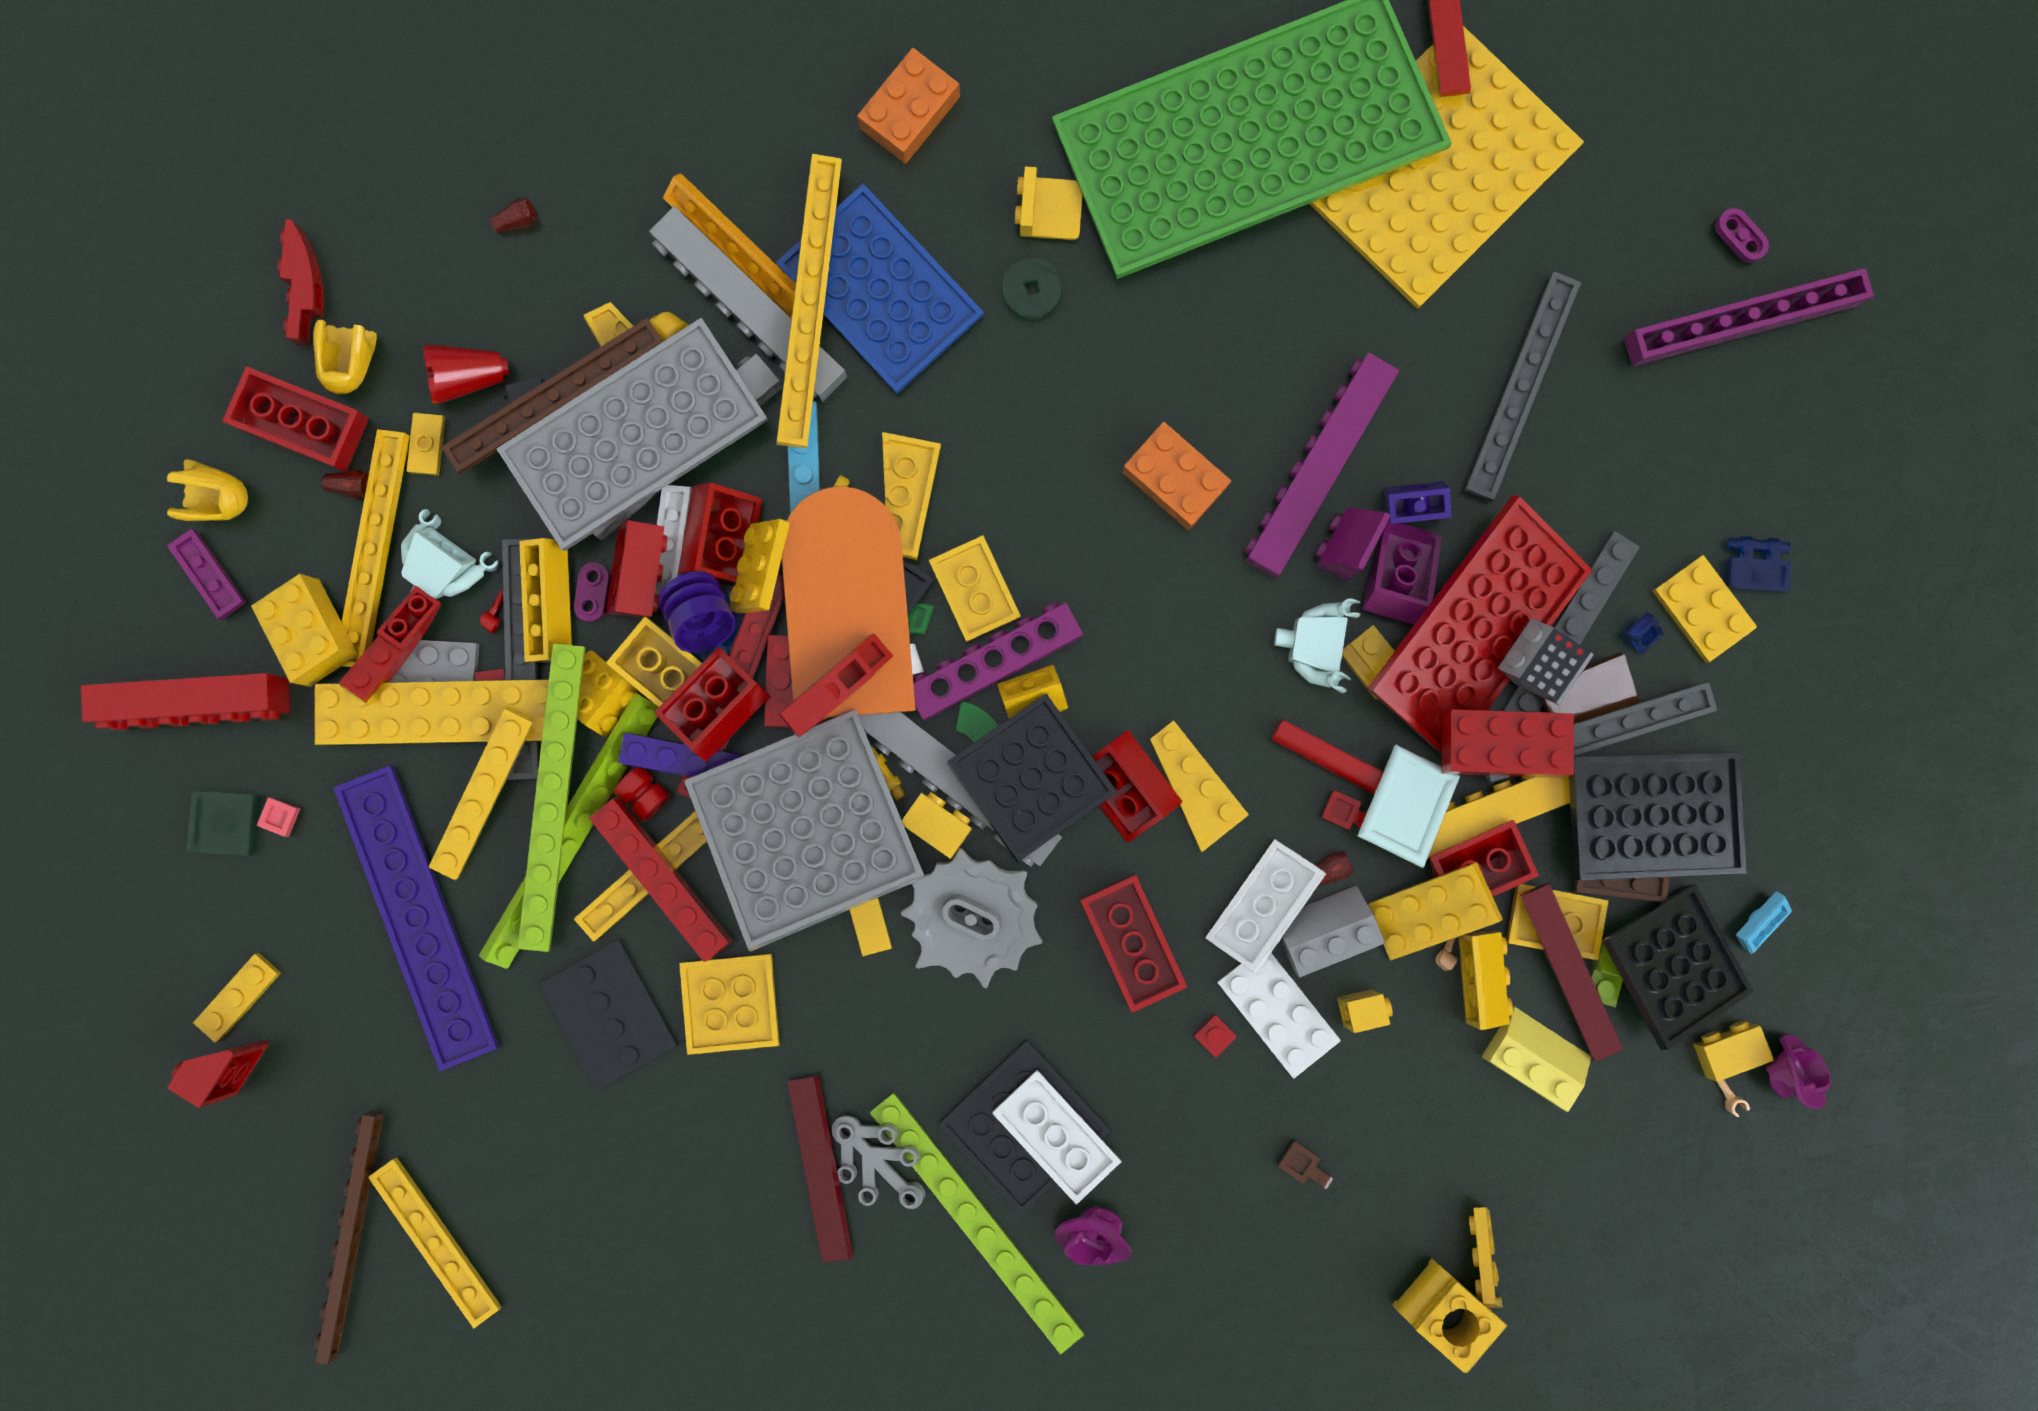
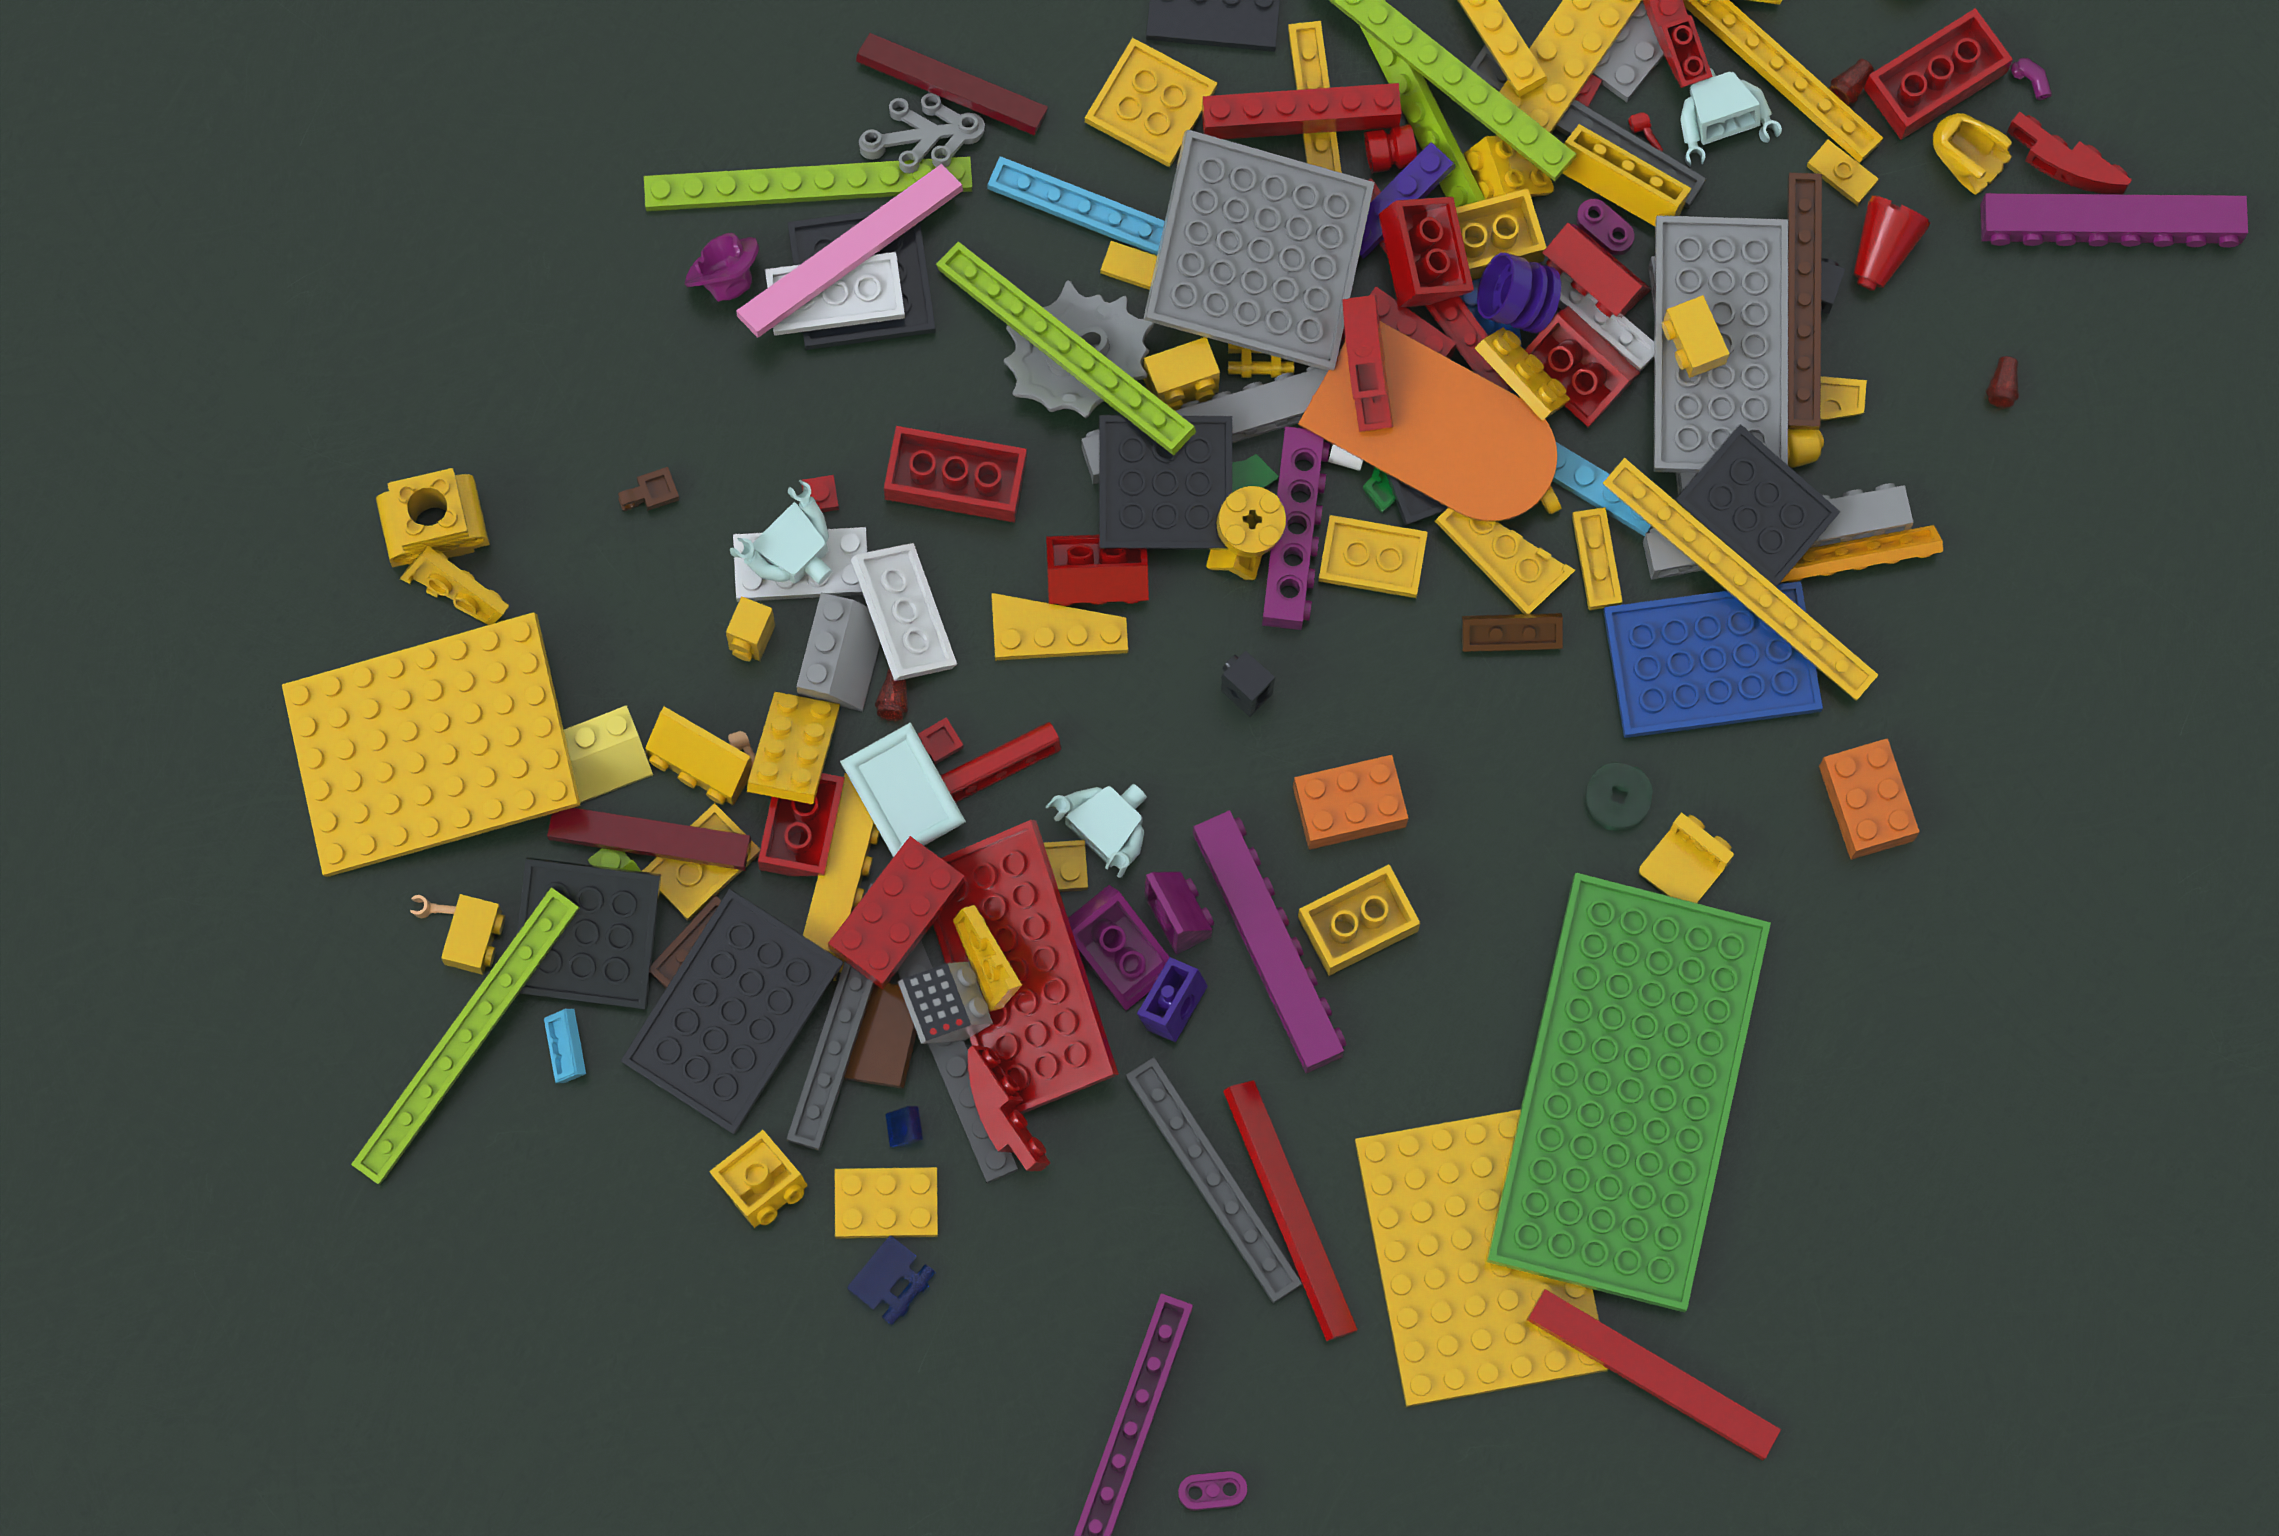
camera: 125 degrees right, 10 degrees down
magenta hat [1765,1034,1831,1109] -> none
none -> yellow plate [282,612,581,877]
none -> lime plate [351,887,580,1185]
none -> yellow plate [709,1130,808,1228]
none -> light aqua torso [730,480,832,585]
none -> bright pink tile [736,164,963,338]
none -> lime plate [936,241,1196,455]
none -> yellow wing [953,905,1022,1012]
none -> red slope [968,1045,1050,1171]
none -> medium azure plate [987,156,1165,256]
none -> yellow brick [1216,486,1286,558]
none -> black brick [1221,651,1275,717]
none -> red tile [1223,1080,1358,1341]
none -> yellow brick [1298,864,1420,976]
none -> reddish brown plate [1462,613,1563,652]
none -> yellow plate [1572,507,1622,610]
none -> yellow brick [1661,295,1730,378]
none -> black plate [1674,424,1840,587]
none -> magenta brick [1980,193,2248,248]
none -> magenta arm [2011,58,2052,100]

